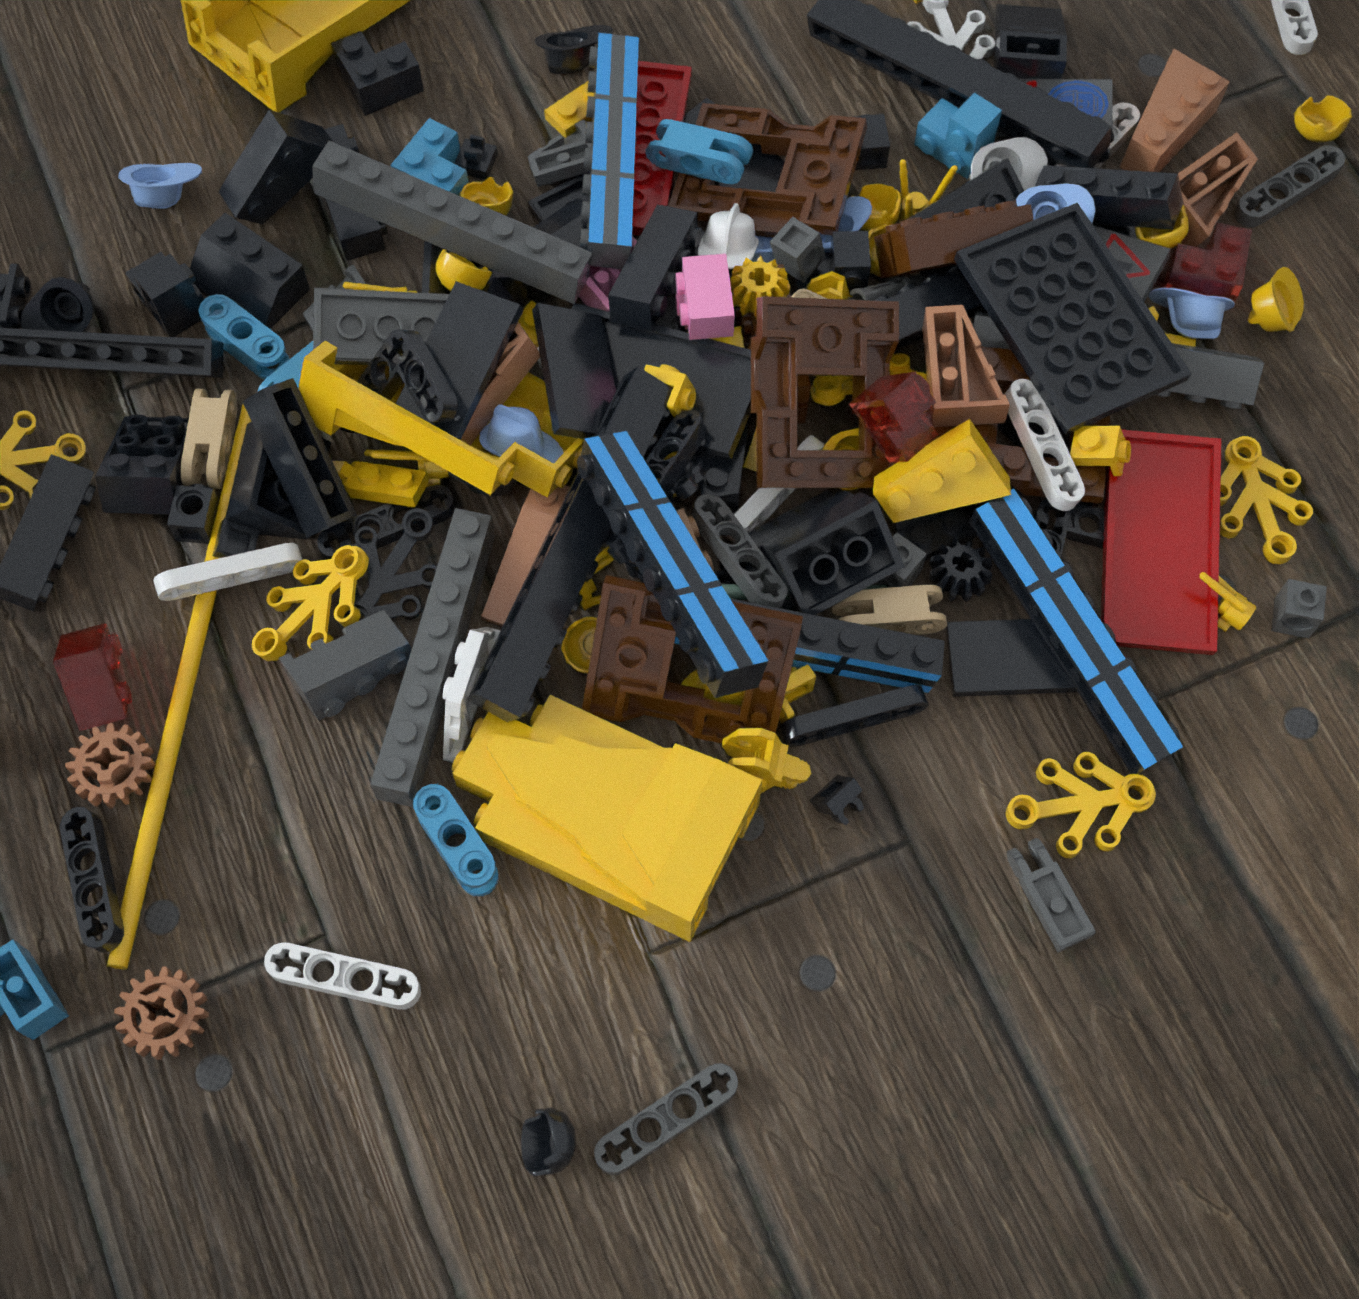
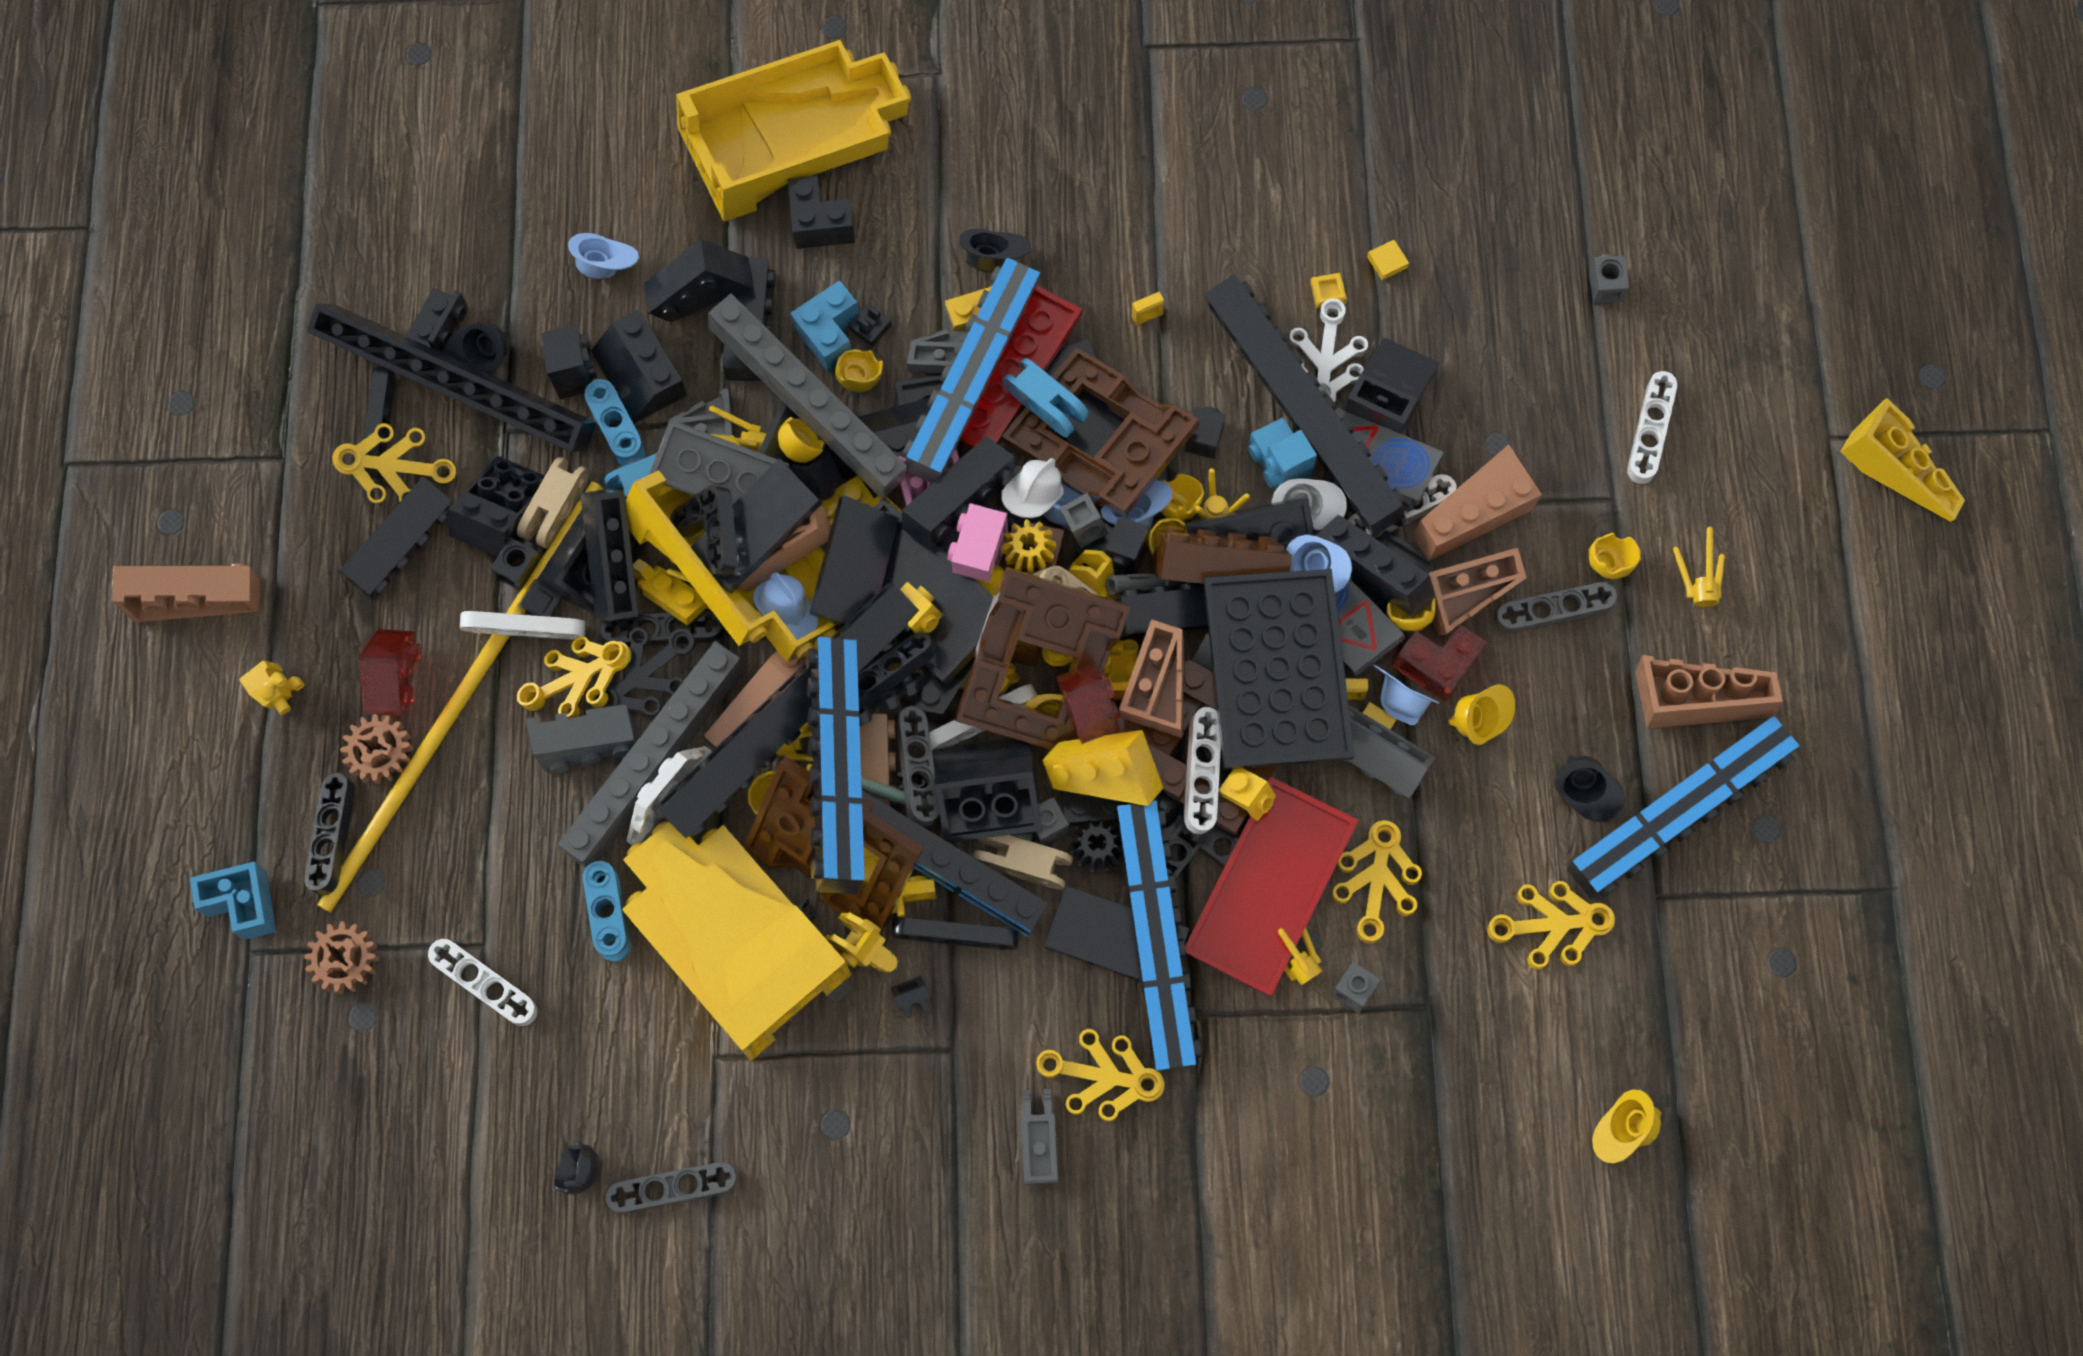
camera: 25 degrees right, 5 degrees up
none -> yellow tile [1132,291,1164,325]

